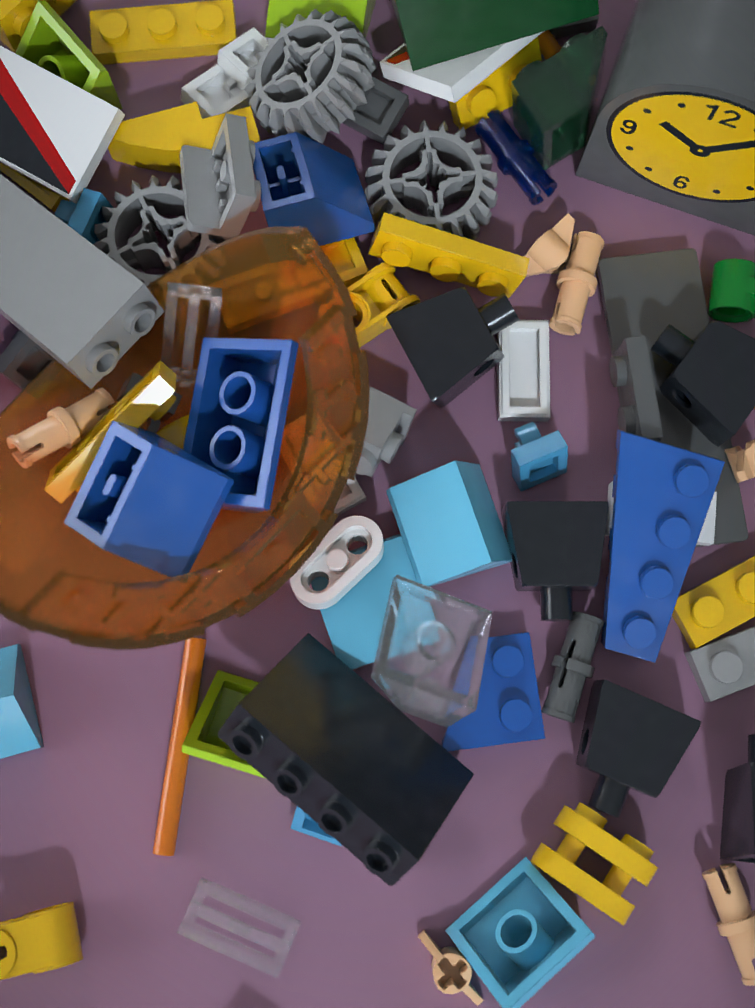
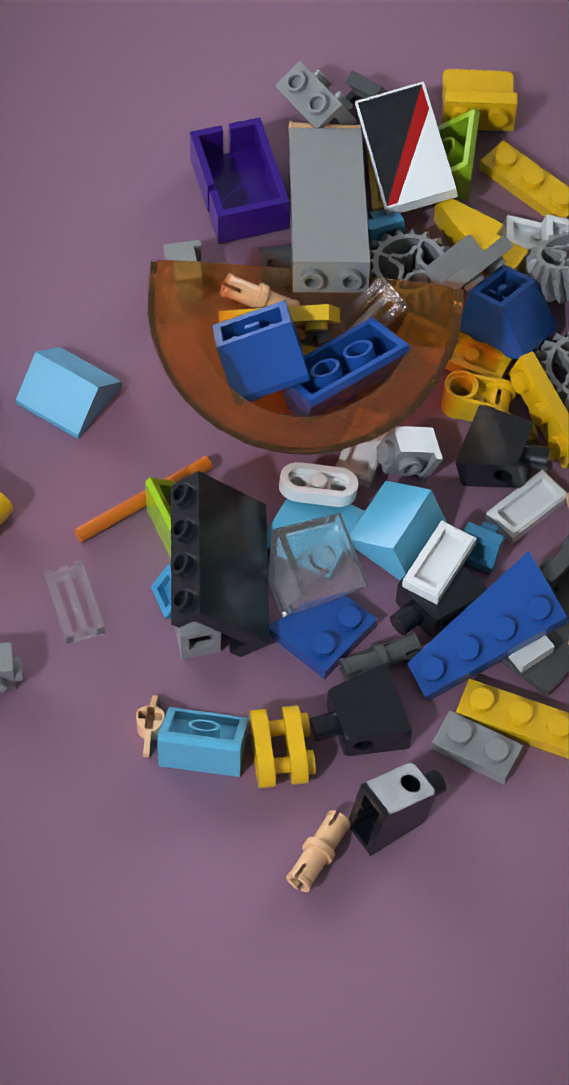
camera: 50 degrees right, 20 degrees down
none -> white tile [402,520,477,605]

